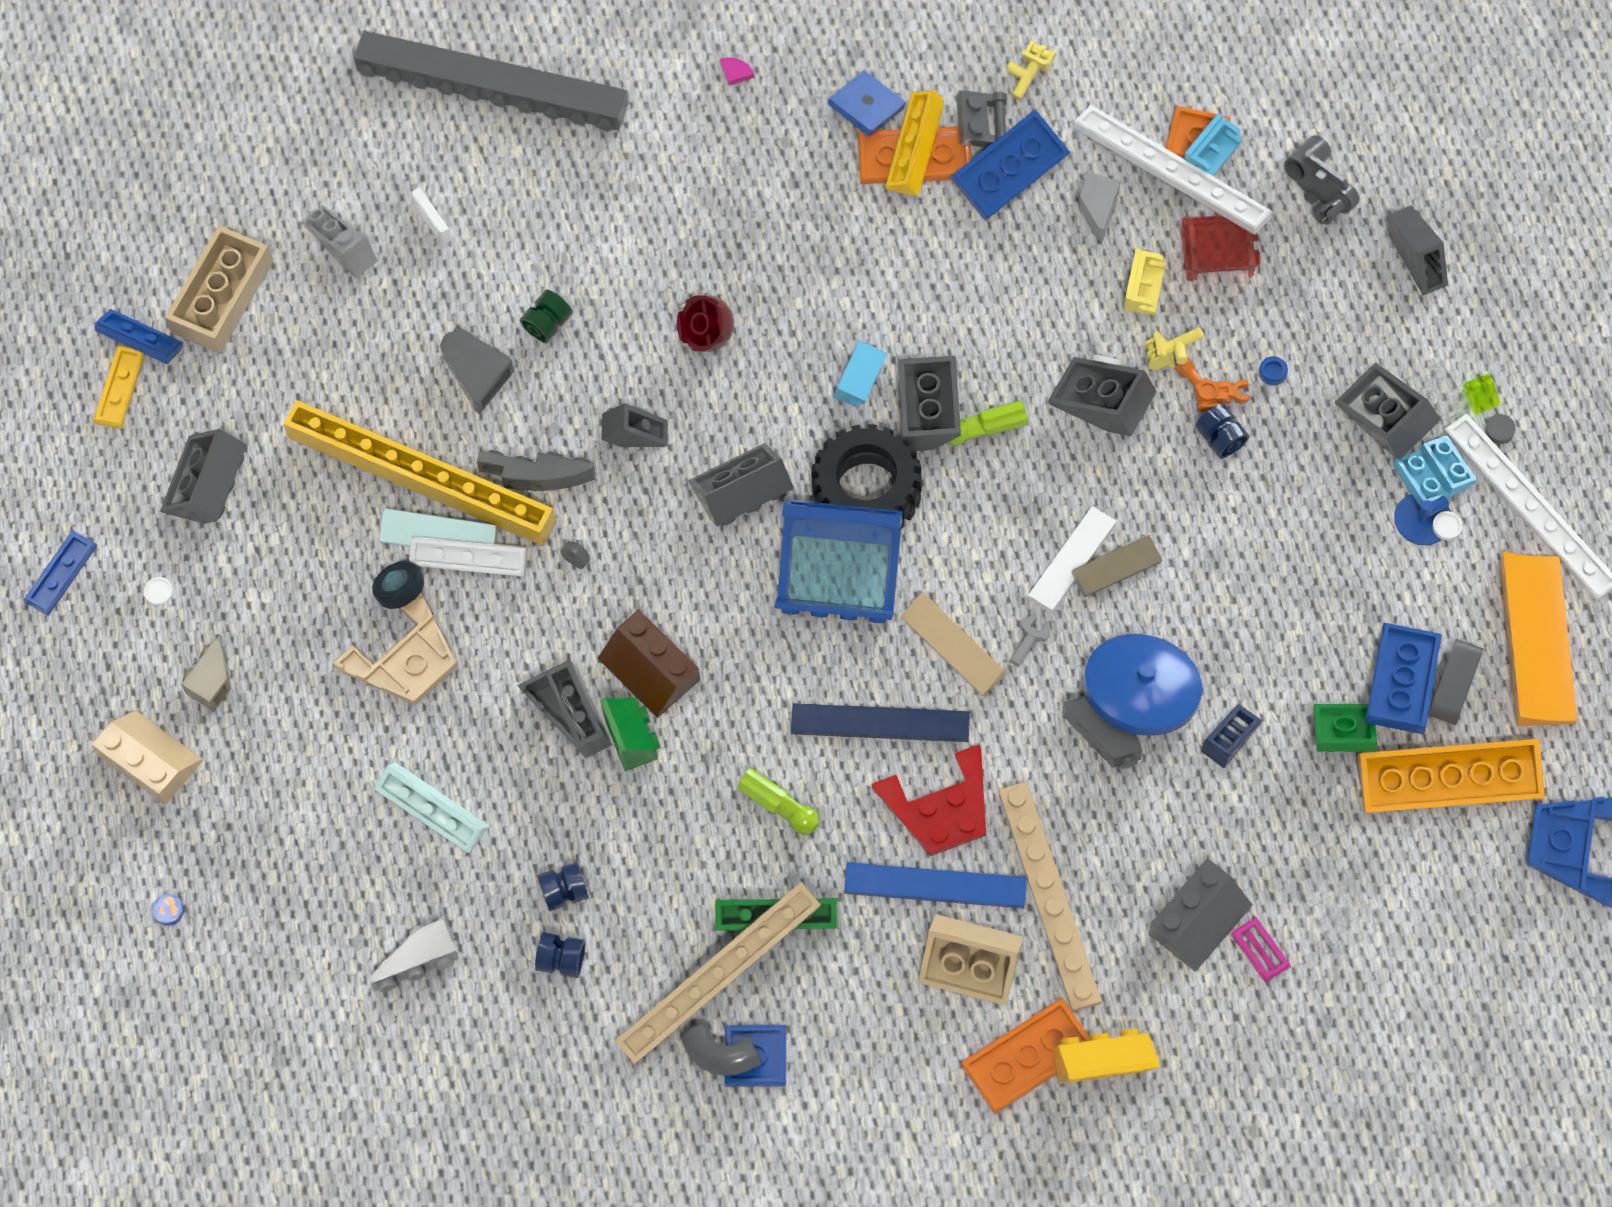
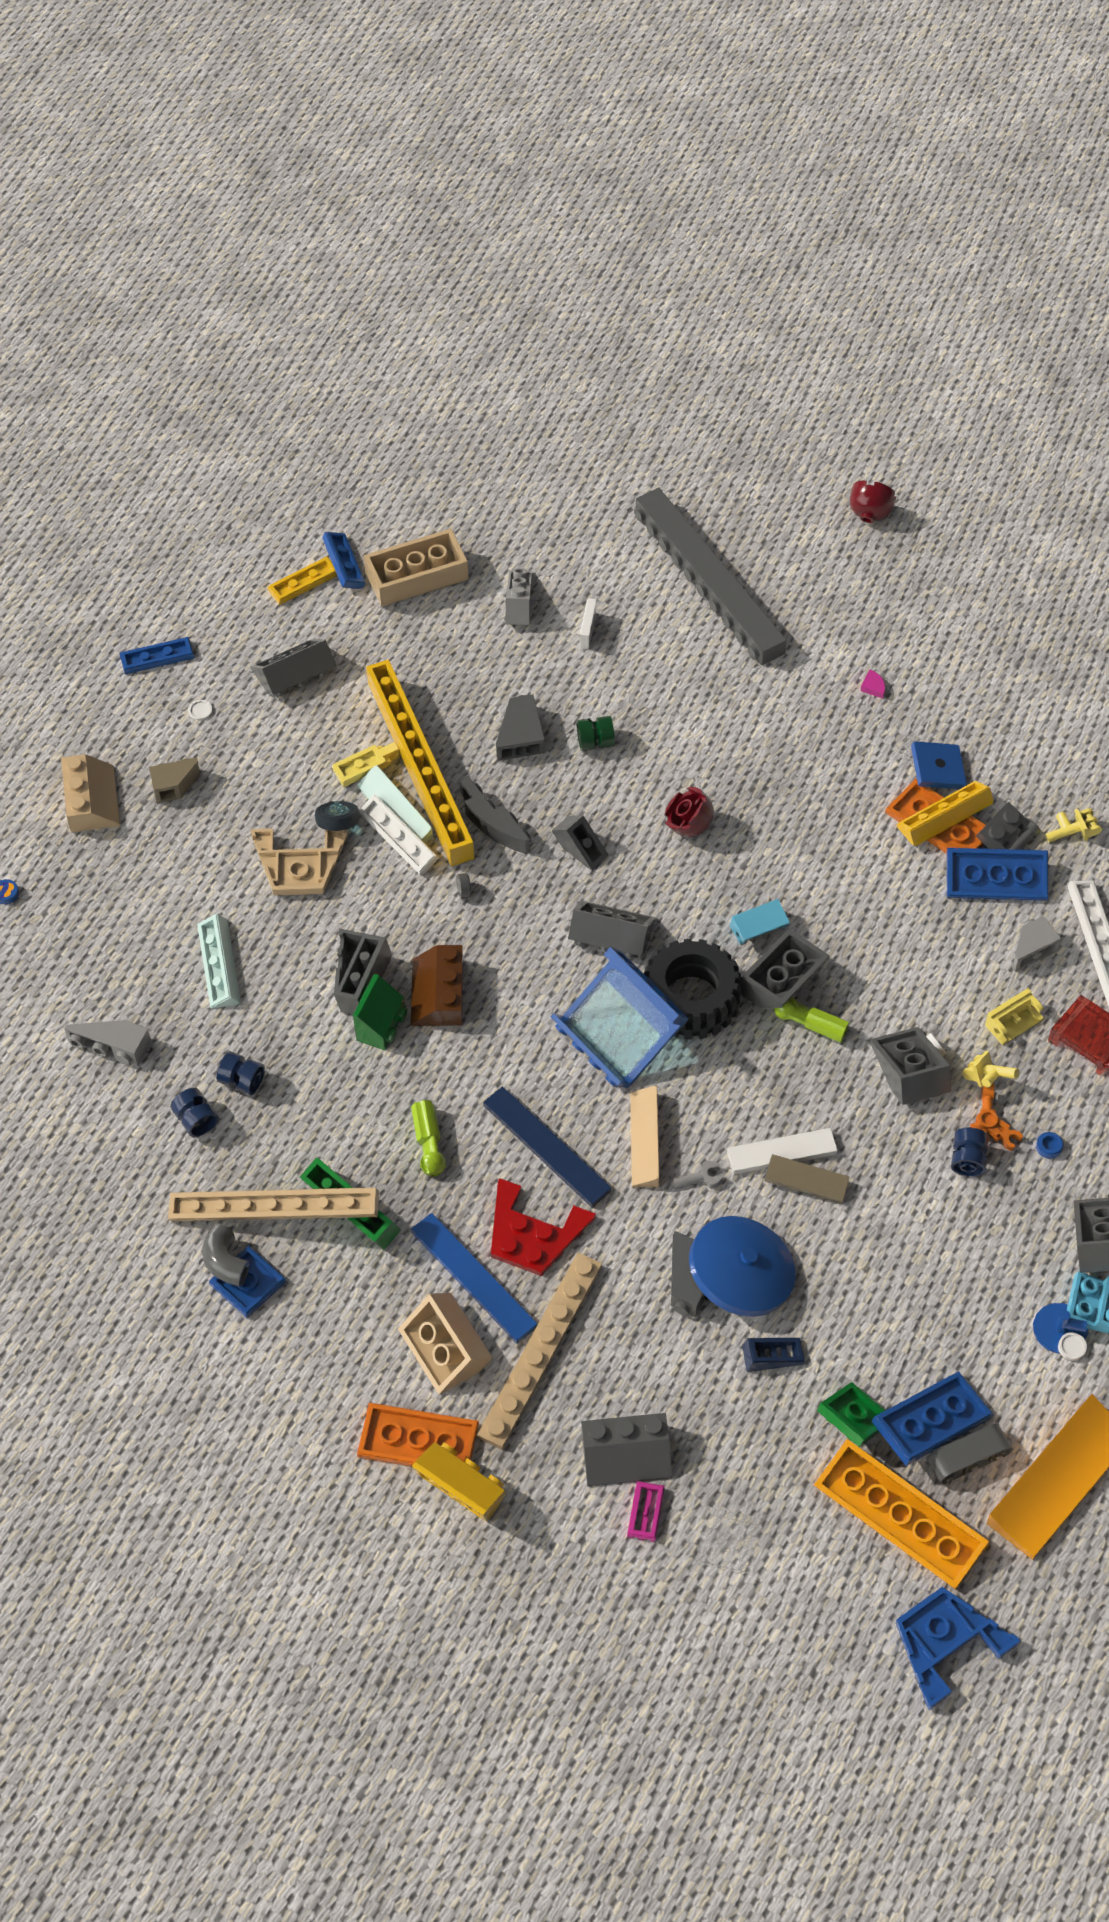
camera: 40 degrees right, 10 degrees down
none -> light yellow hinge [332,742,400,787]

